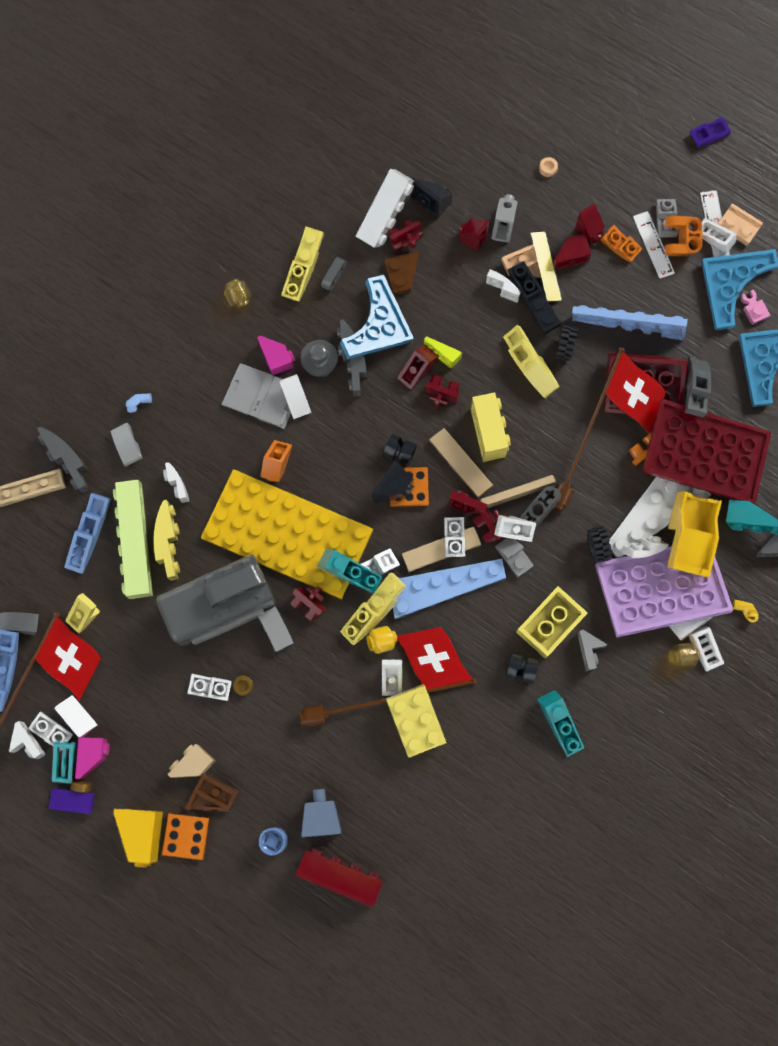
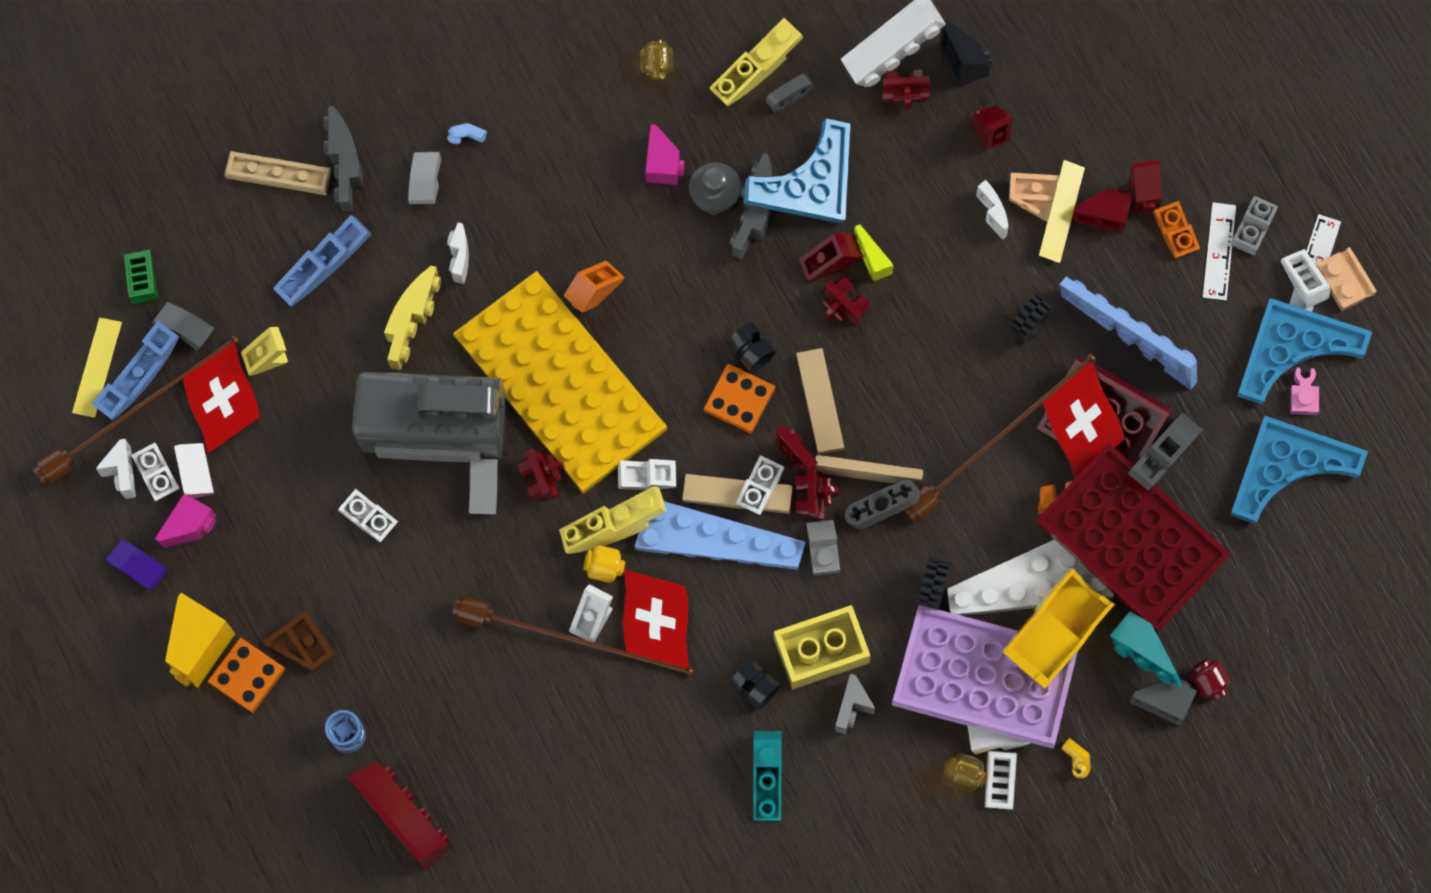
camera: 30 degrees right, 5 degrees down
teal tile [52,741,76,784] -> none
pearl gold tile [70,781,92,793] -> none
yellowish green brick [113,480,153,599] -> none
tan slope [168,744,216,778] -> none
light grey piece [221,363,291,429] -> none
pearl gold tile [233,675,254,696] -> none
white slope [279,374,311,419] -> none
sand blue torso [302,789,342,837] -> none
teal slope [317,549,382,594] -> none
black slope [372,461,415,503] -> none
reddish brown wing [384,251,419,296] -> none
light yellow brick [386,684,446,758] -> none
light yellow brick [470,393,511,462] -> none
light grey torso [492,195,518,243] -> none
white slope [494,516,536,542] -> none
light yellow slope [504,325,560,398] -> none
black slope [508,261,561,334] -> none
light nougat tile [539,157,558,177] -> none
white slope [622,536,668,558] -> none
orange piece [665,216,702,256] -> none
dark purple slope [690,116,731,147] -> none

